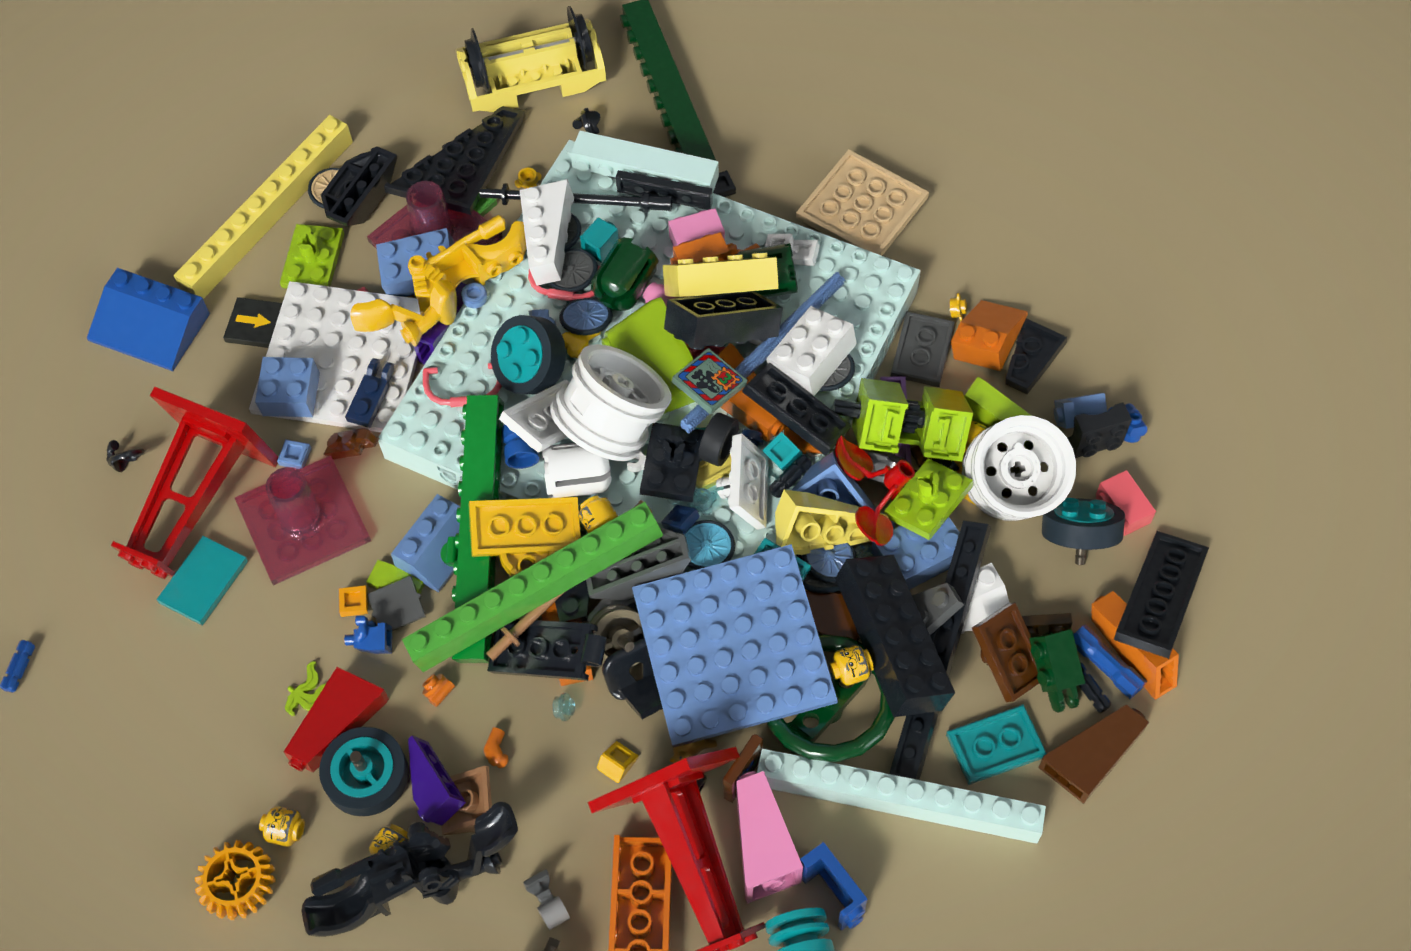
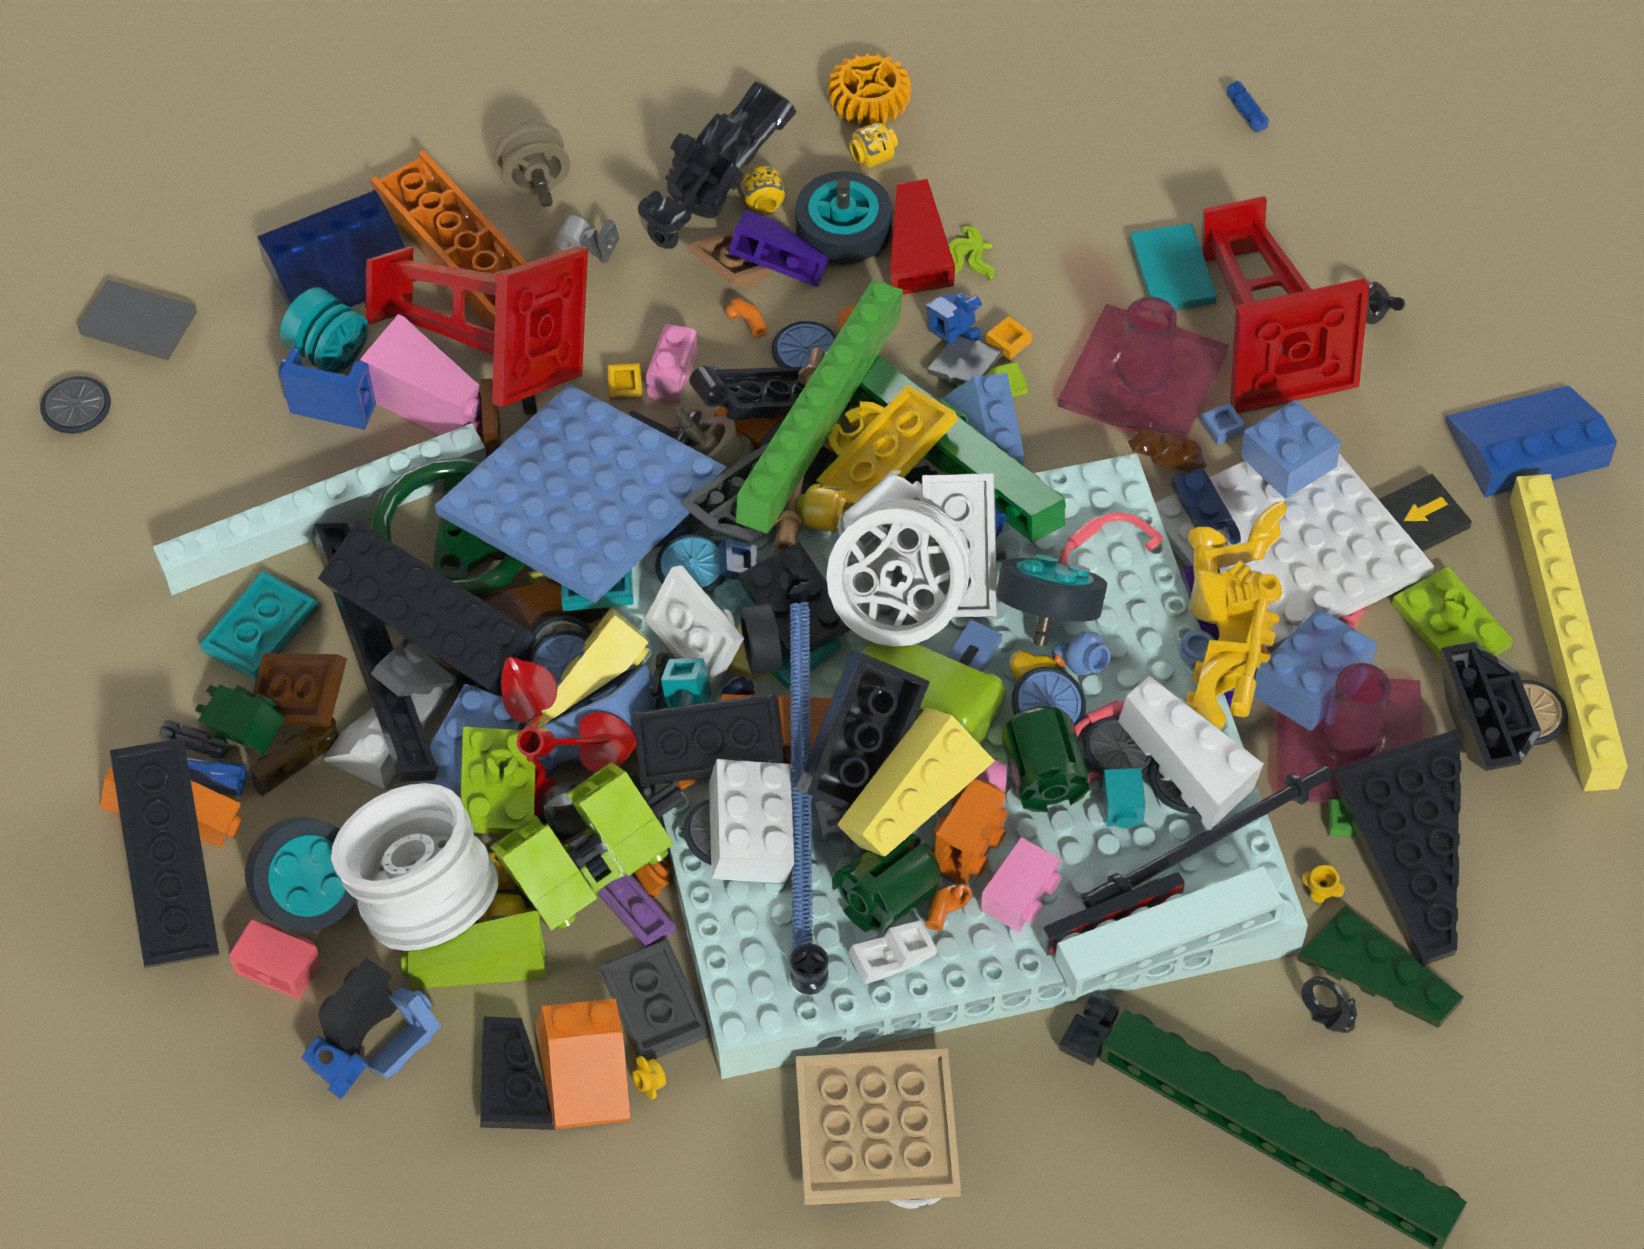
camera: 140 degrees right, 5 degrees down
light yellow piece [456,6,606,112] -> none
tile [672,348,747,415] -> none
yellow head [830,645,874,686] -> none
reddish brown slope [1038,705,1149,804] -> none
none -> bright pink brick [646,324,698,404]
none -> medium blue wheel [772,321,837,367]
none -> black wheel [790,943,829,995]
none -> dark green wing [1297,906,1464,1028]

